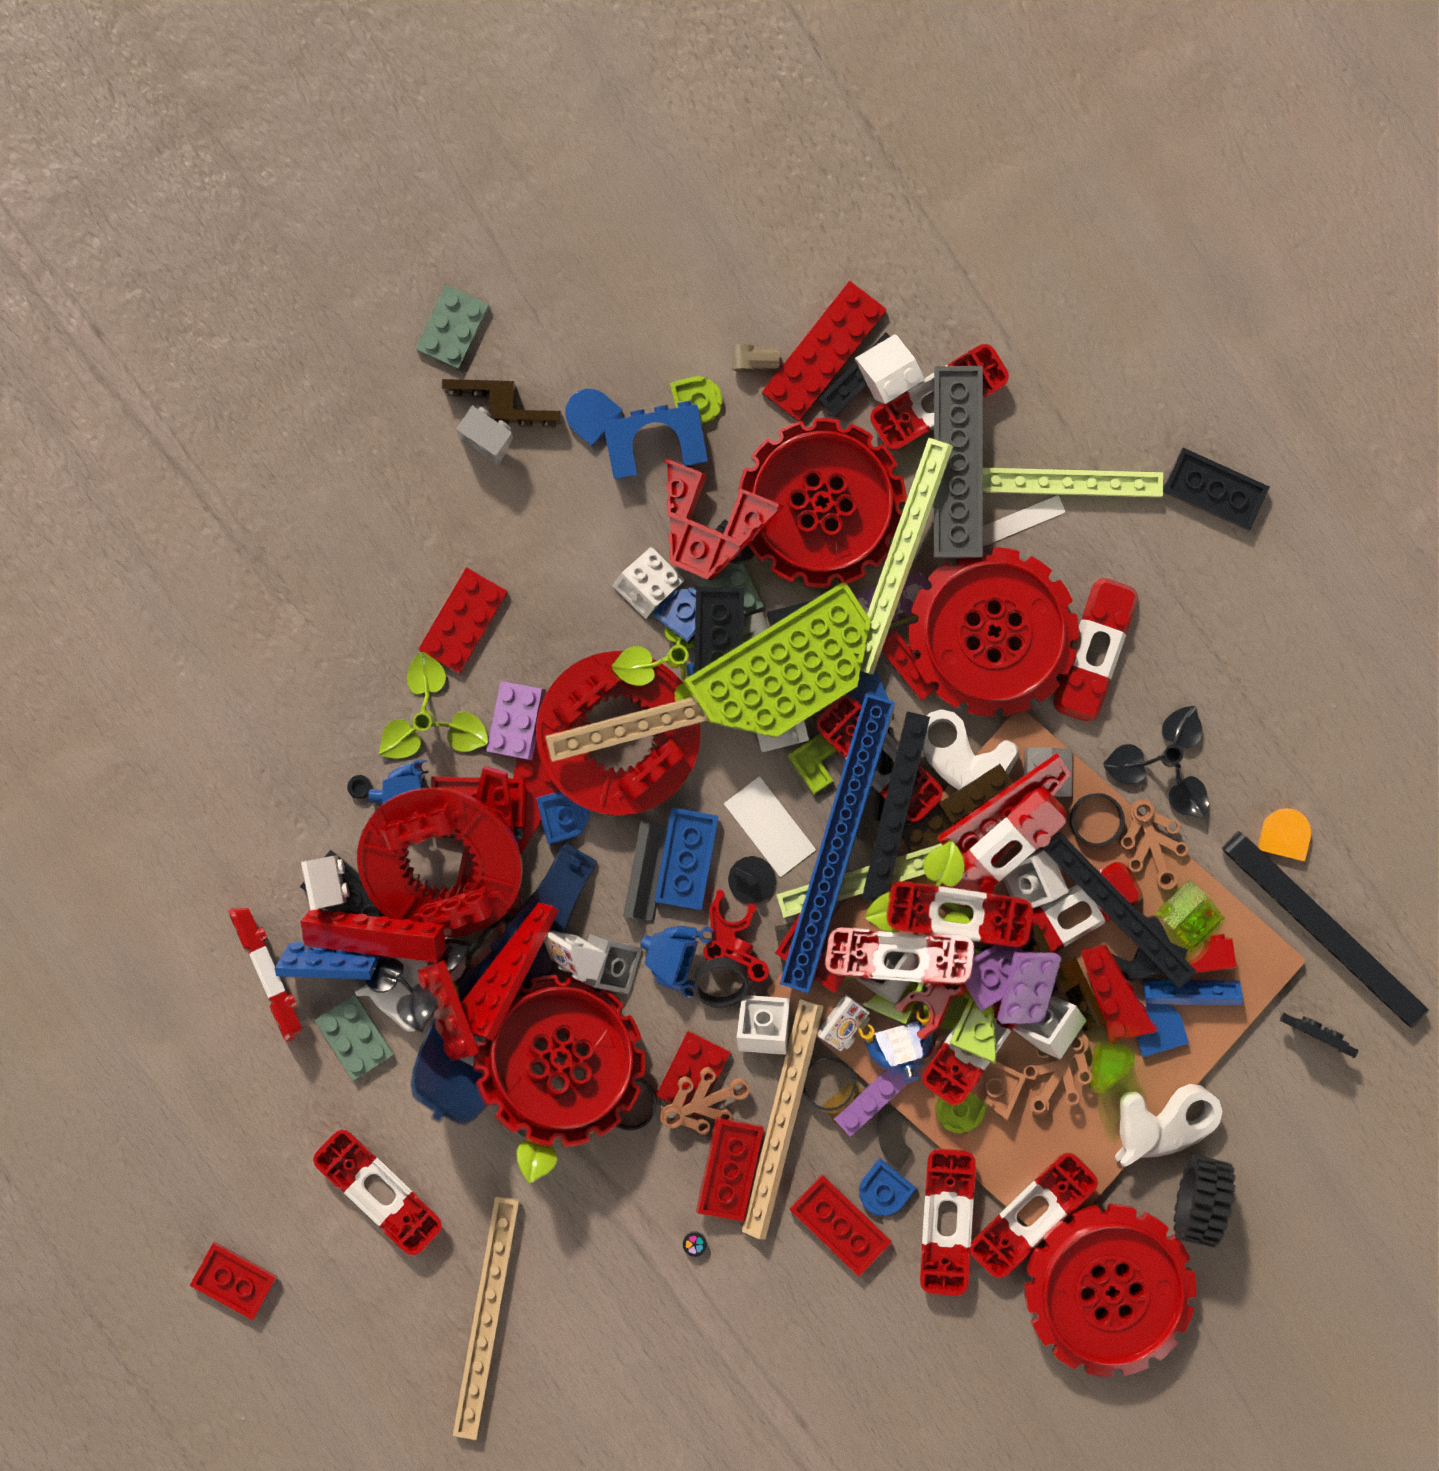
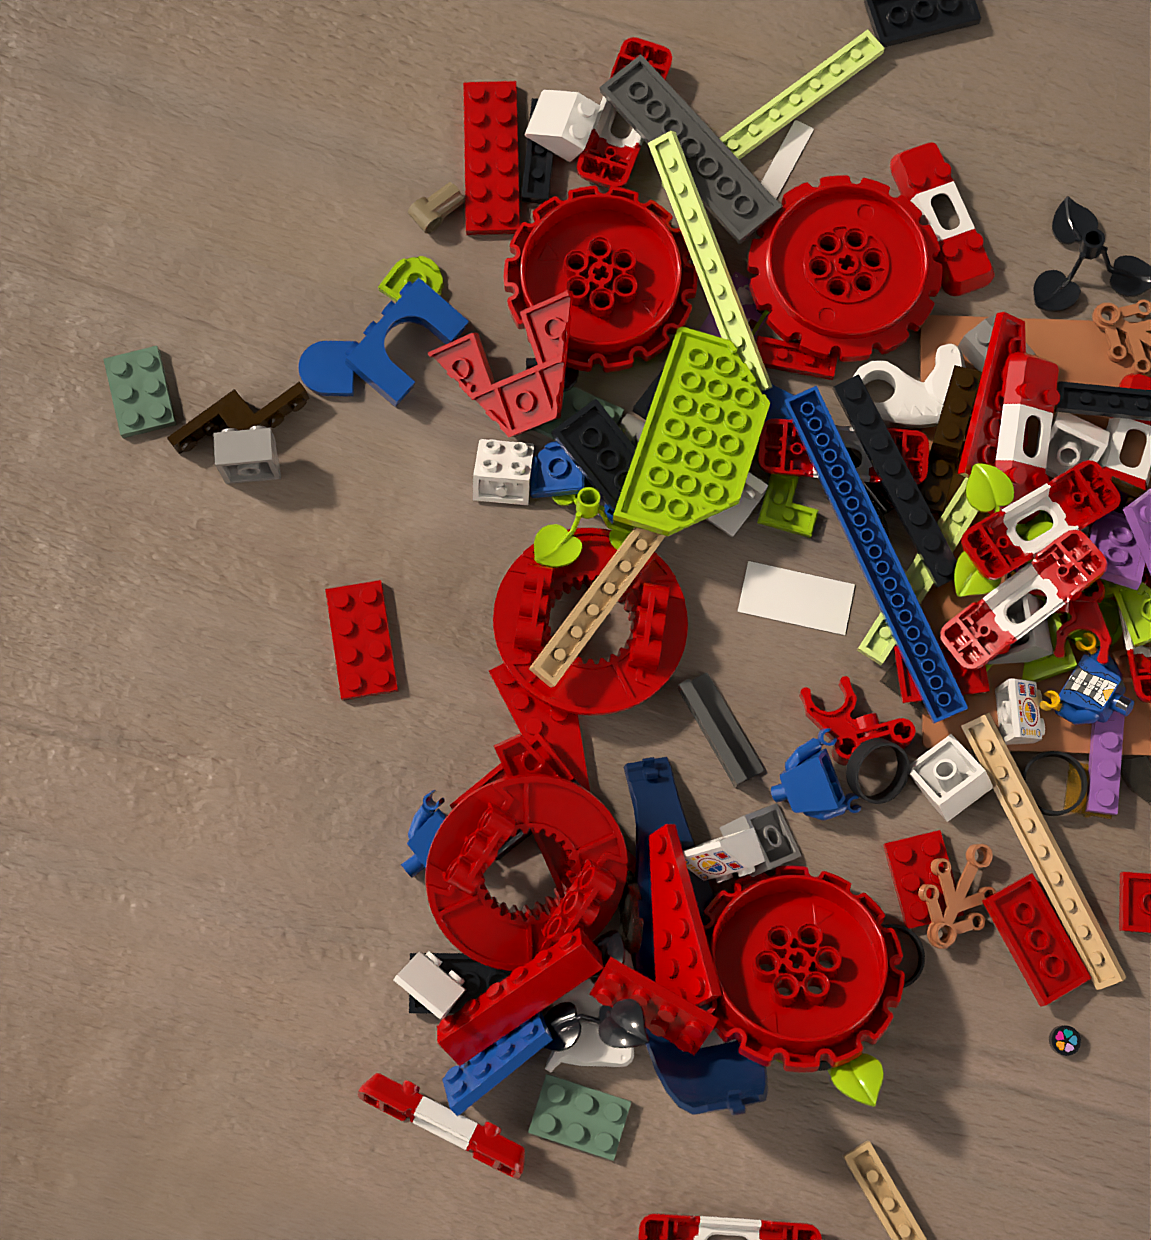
camera: 45 degrees left, 10 degrees down
black tile [347,775,372,799] -> none
lime plant [379,652,488,759] -> none
medium lavender plate [486,681,546,760] -> none
blue tile [536,791,589,845] -> none
blue plate [654,807,719,910] -> none
black shield [728,856,776,904] -> none
black tyre [1070,793,1125,846] -> none

